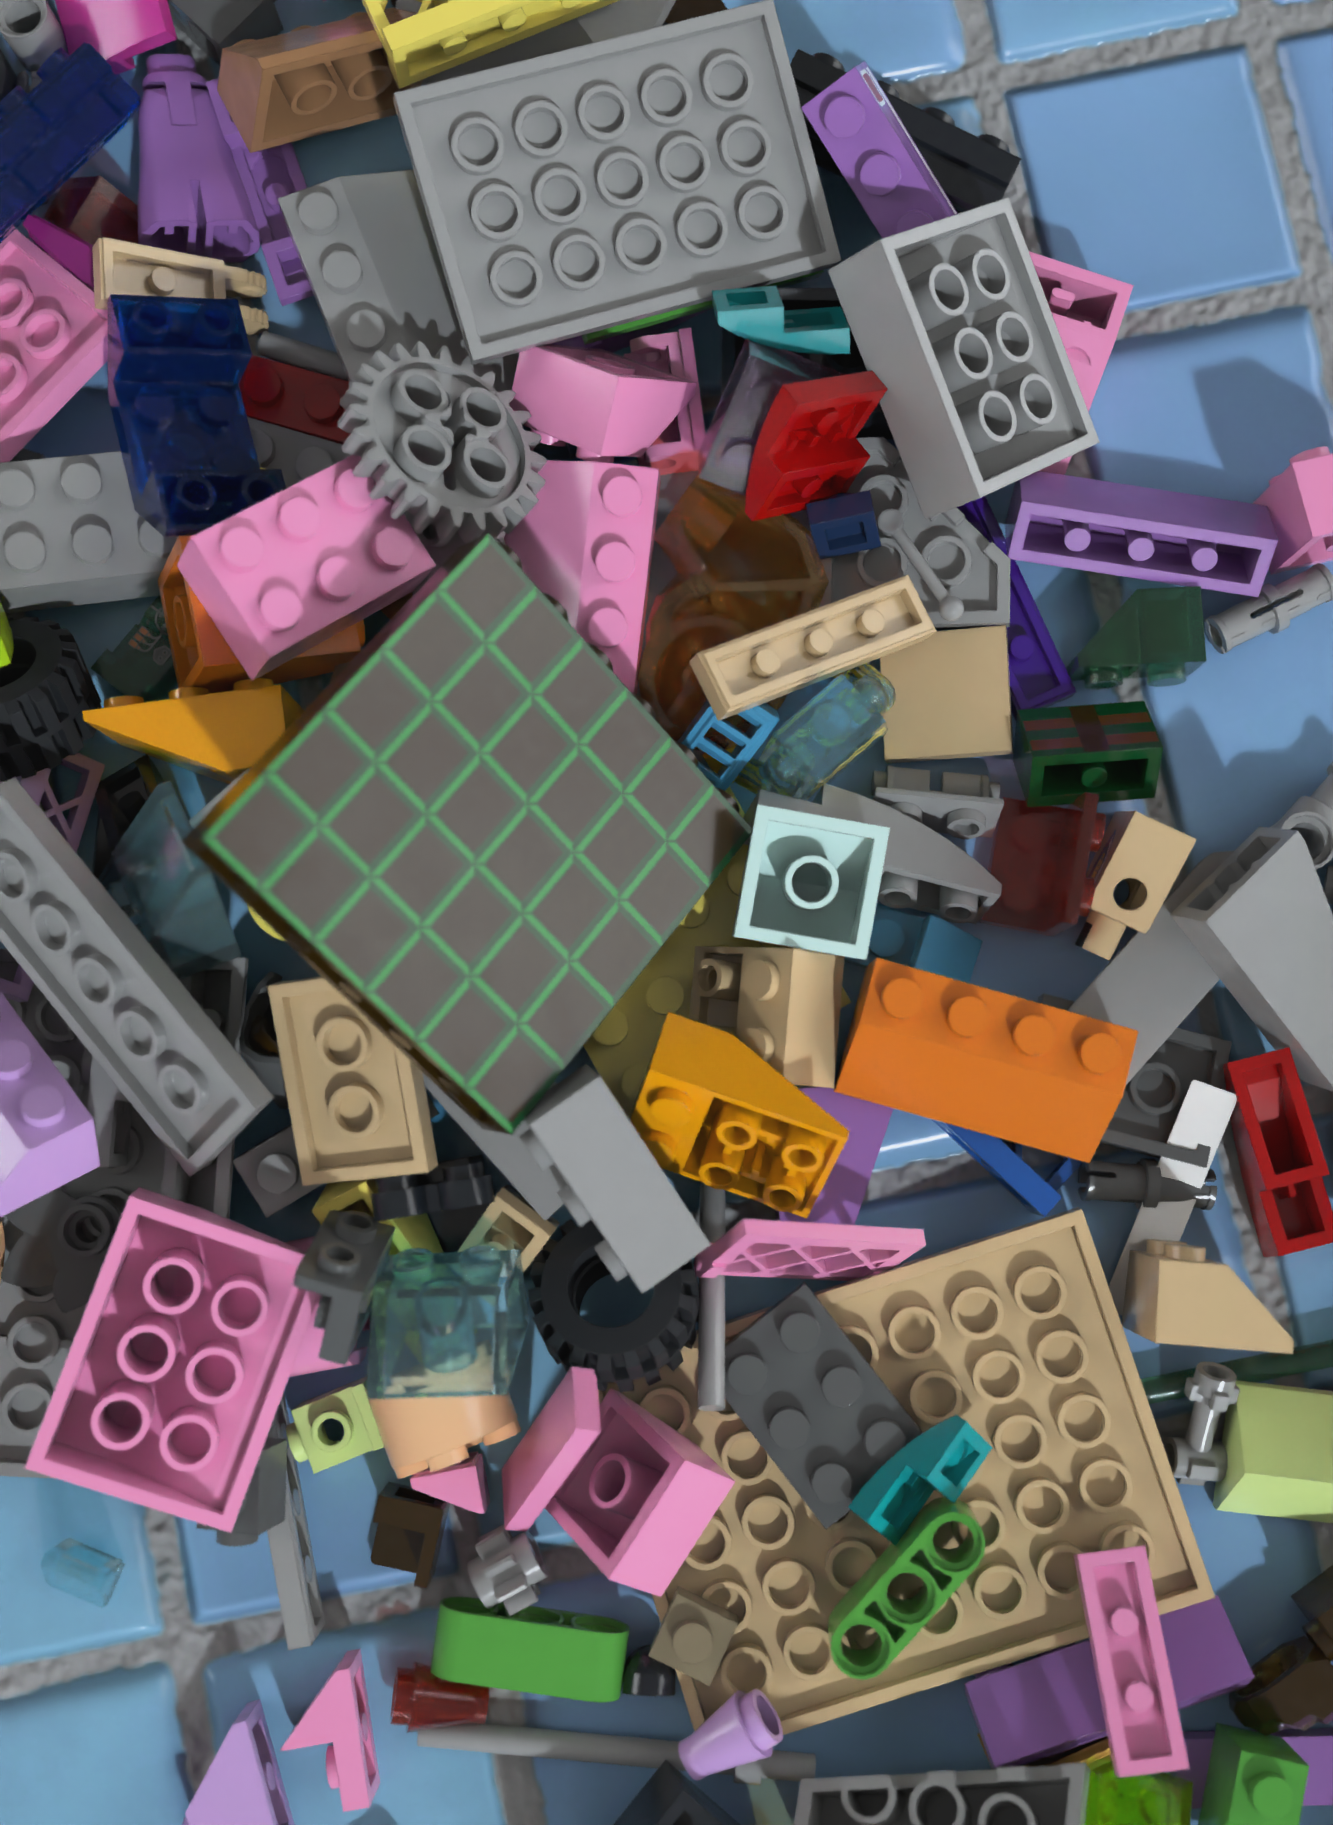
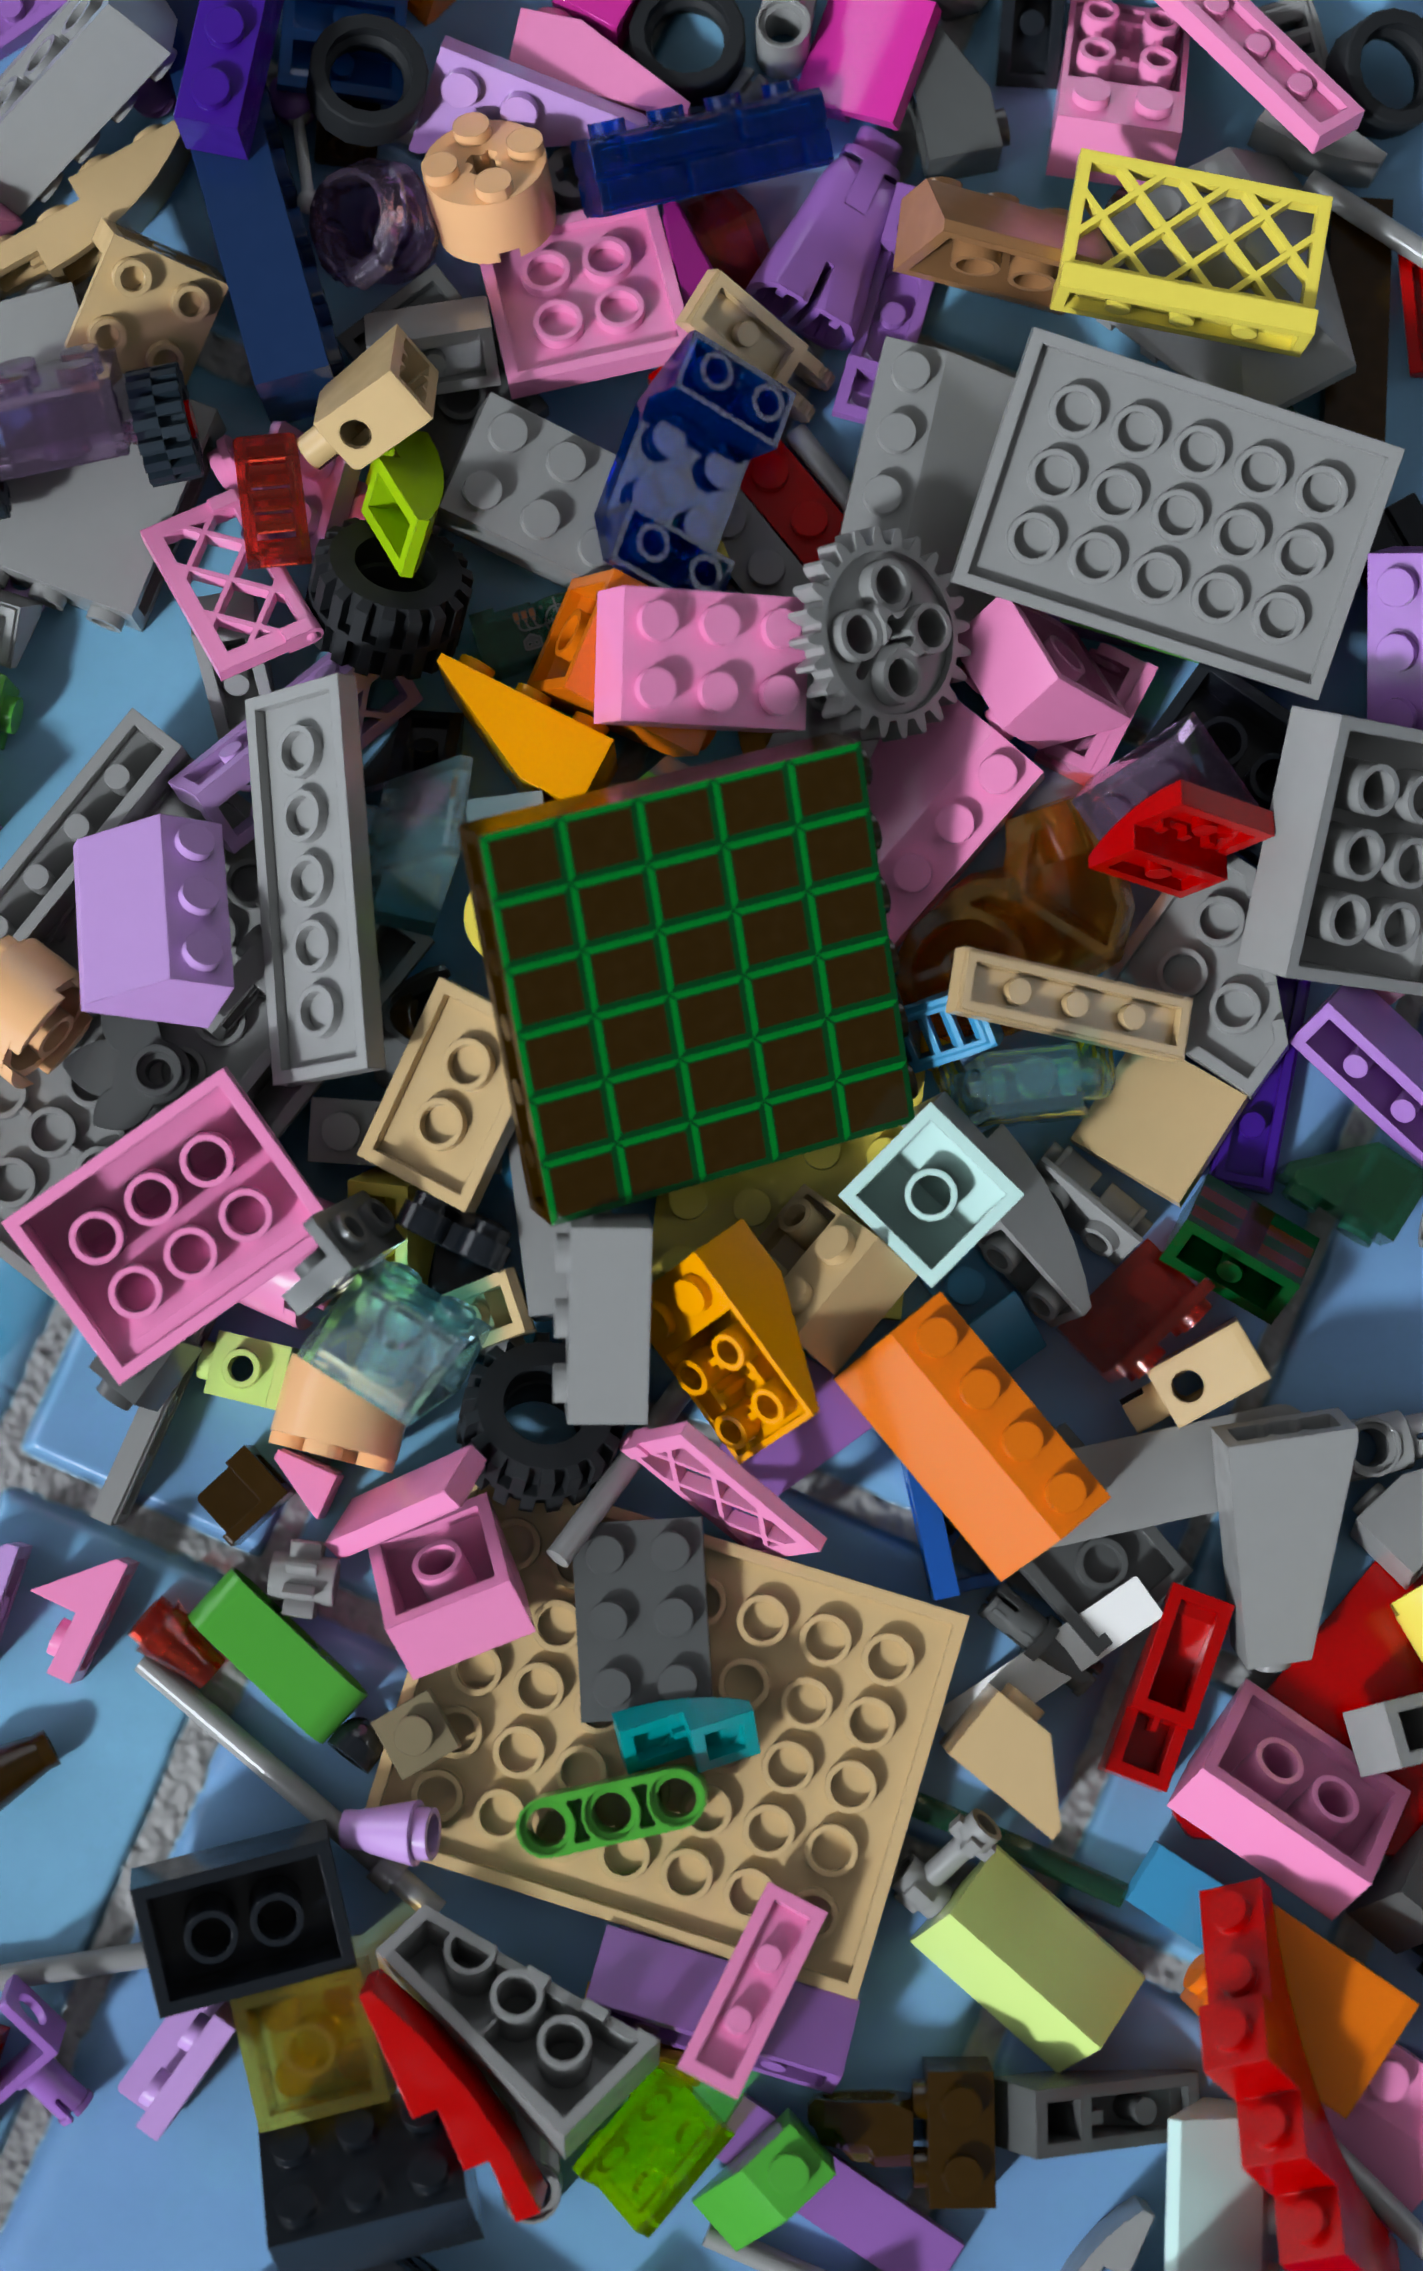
camera: 35 degrees right, 0 degrees up
teal slope [712,286,850,354] -> none
dark blue plate [806,490,881,560] -> none
light grey hinge [878,509,964,621] -> none

